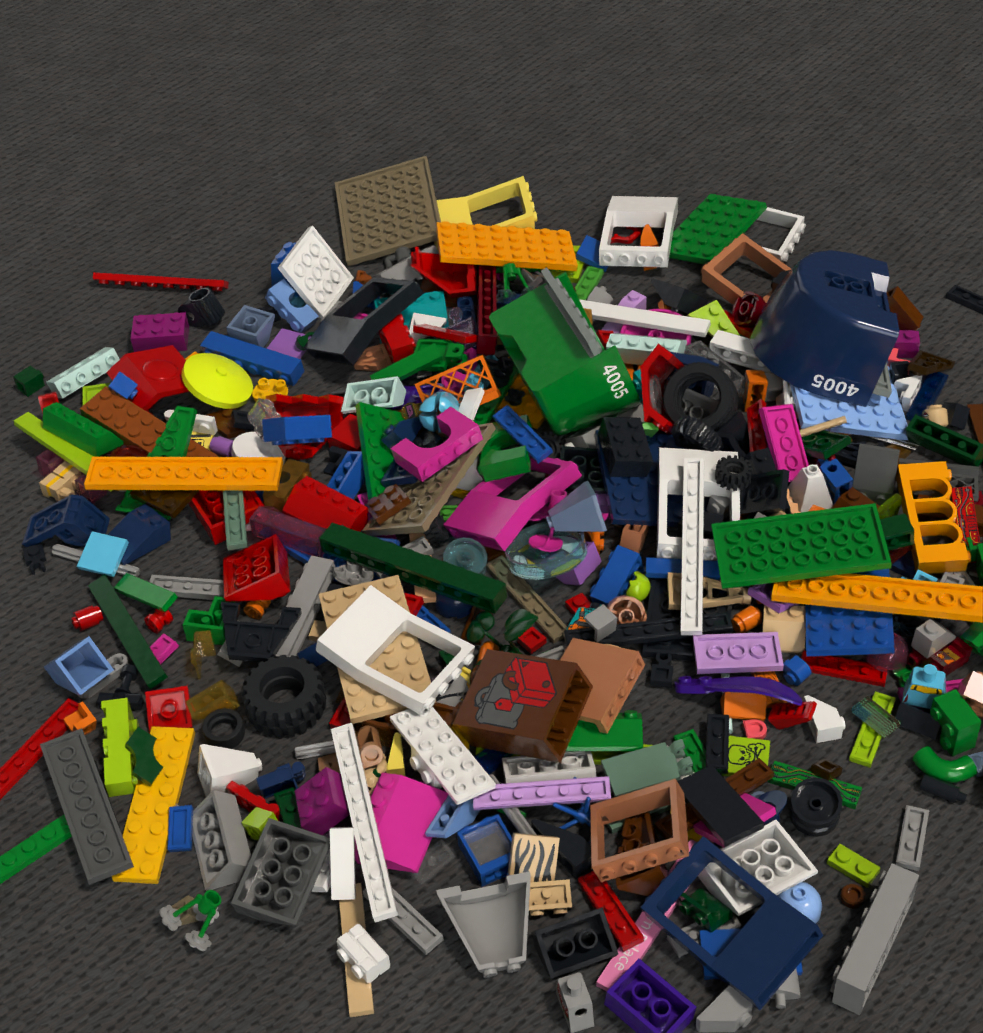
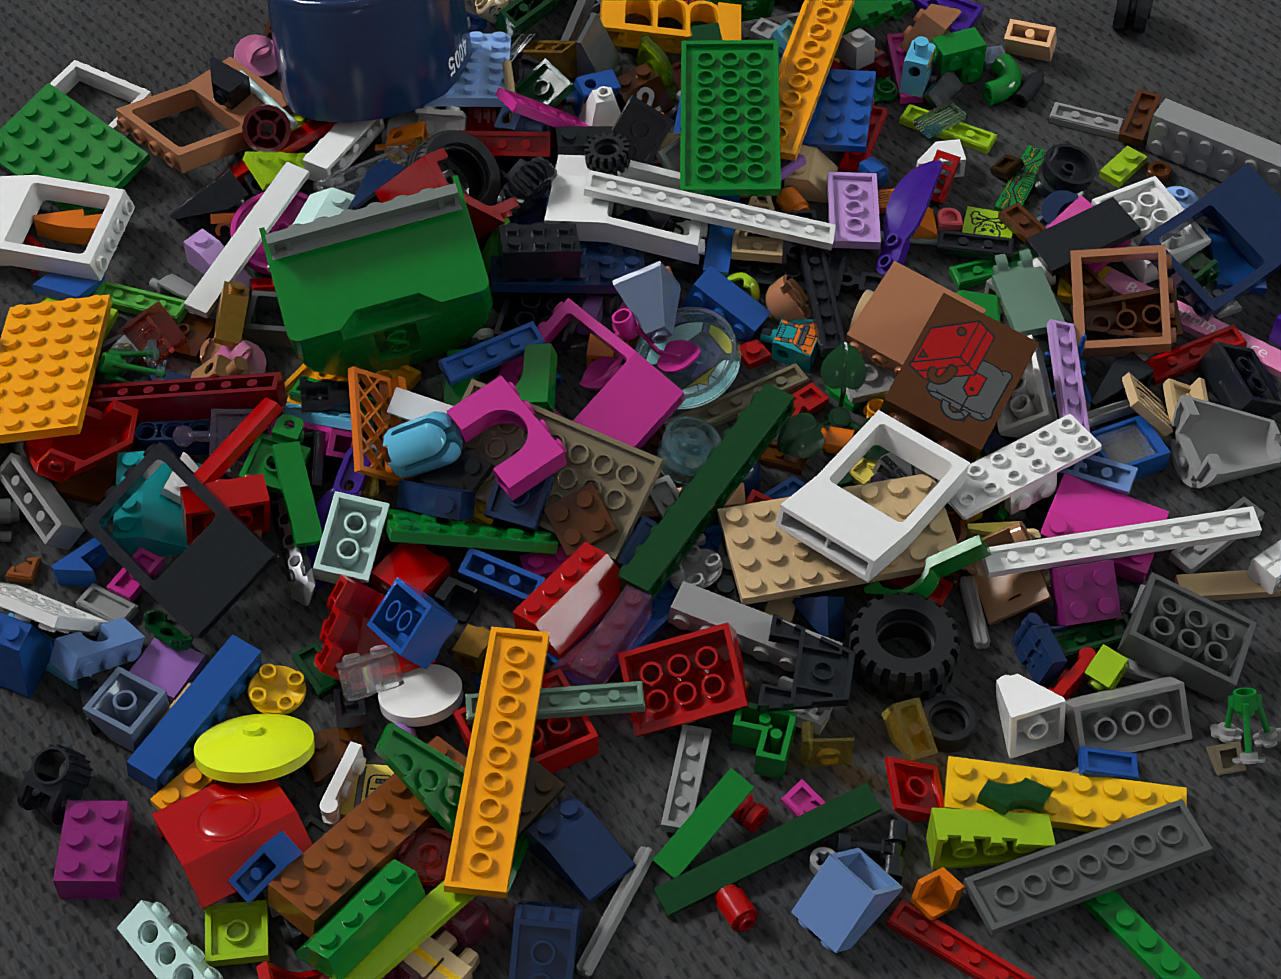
camera: 90 degrees left, 5 degrees up
medium azure tile [77,531,129,577] -> none
white tile [330,827,356,900] -> none
tile [401,403,421,420] -> none
light grey panel [585,604,617,642] -> none
none -> green piece [864,534,992,600]
none -> reddish brown plate [1118,89,1161,147]

